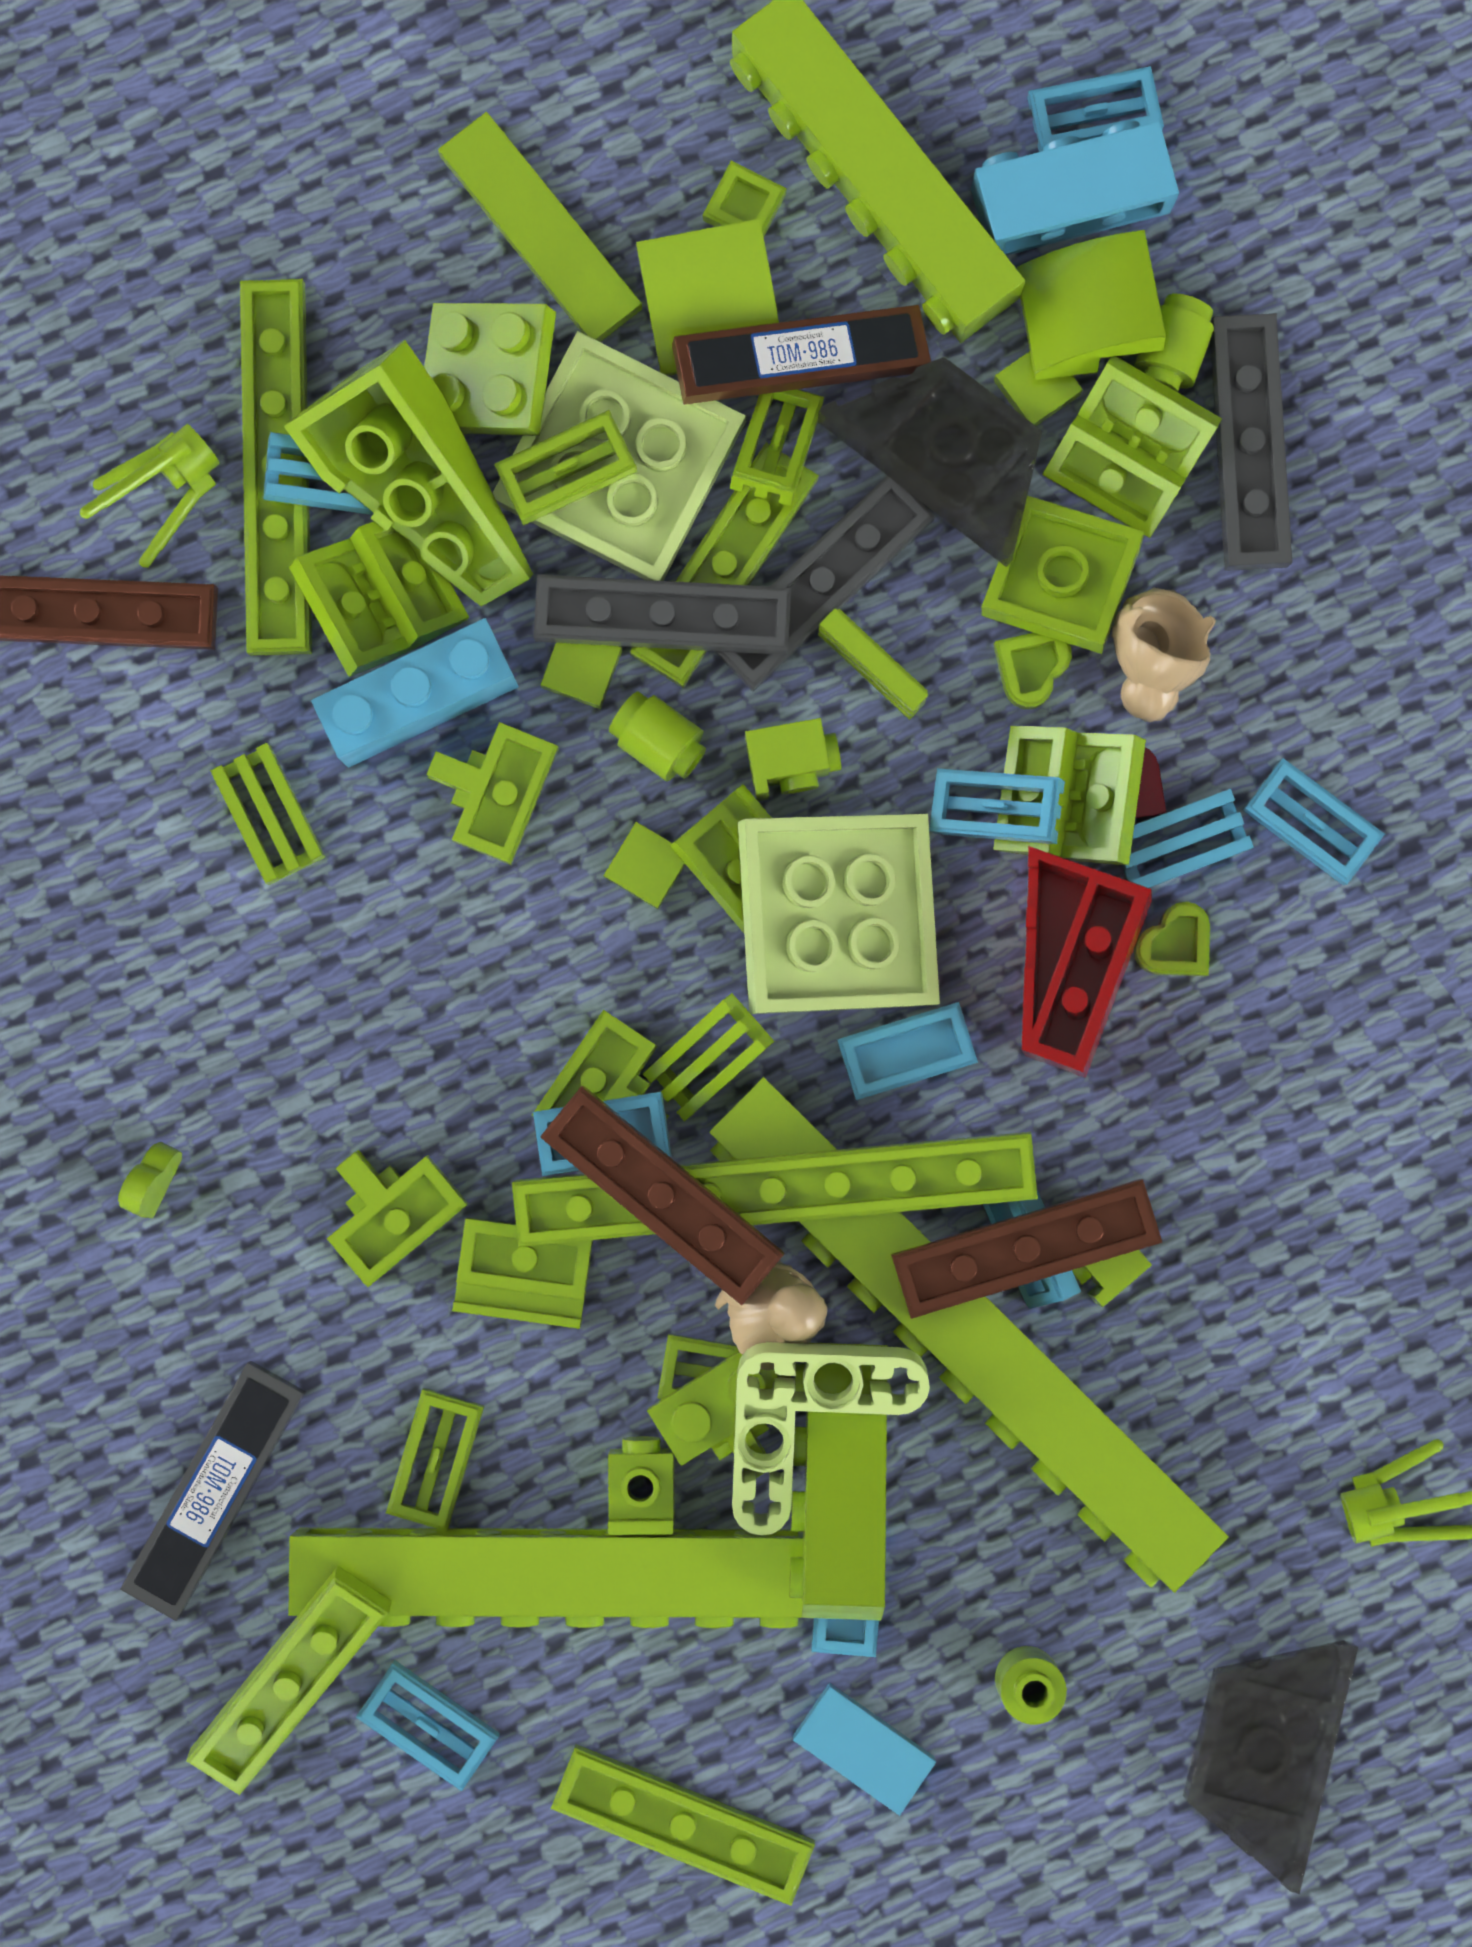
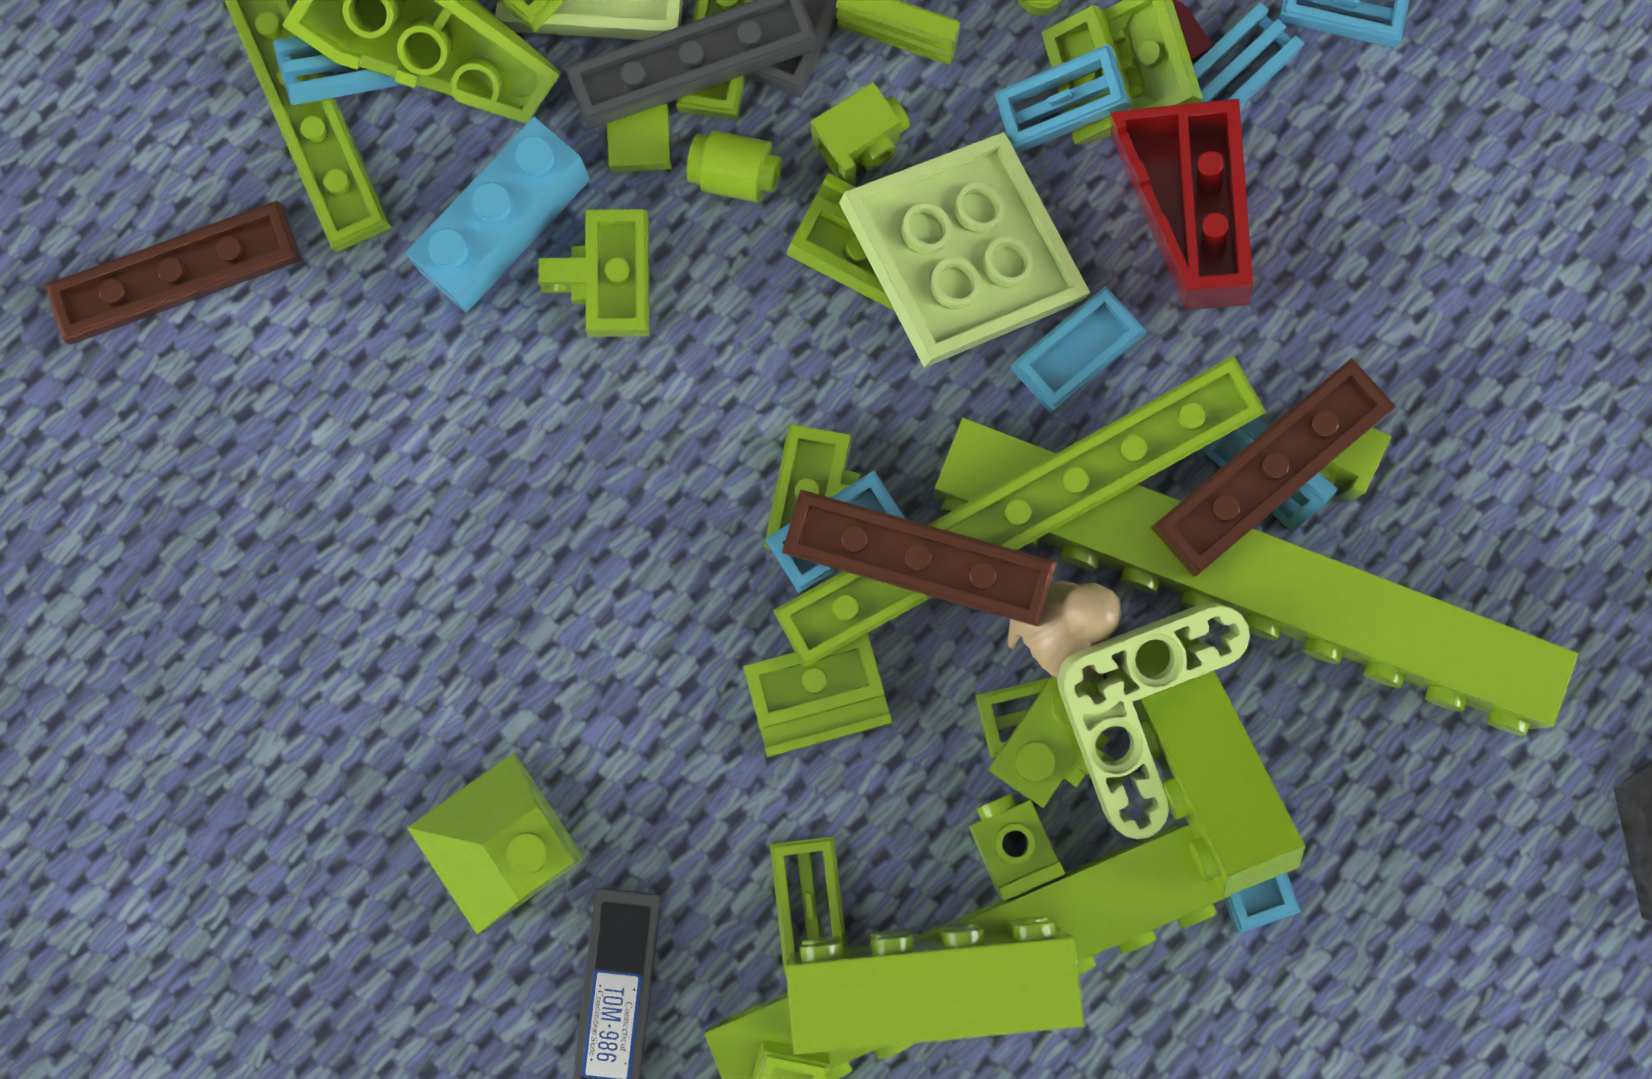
camera: 20 degrees left, 5 degrees down
lime plant [79,423,220,568] -> none
lime tile [118,1142,182,1218] -> none
lime tile [210,743,325,885] -> none
lime slope [289,522,470,677] -> none
lime hinge [326,1150,469,1287] -> none
lime tile [603,822,686,909] -> none
lime tile [643,993,775,1122] -> none
medium azure tile [793,1683,936,1816] -> none
lime brick [995,1646,1067,1725] -> none
lime tile [1134,901,1210,977] -> none
none -> lime slope [407,753,586,935]
none -> lime brick [786,916,1085,1055]

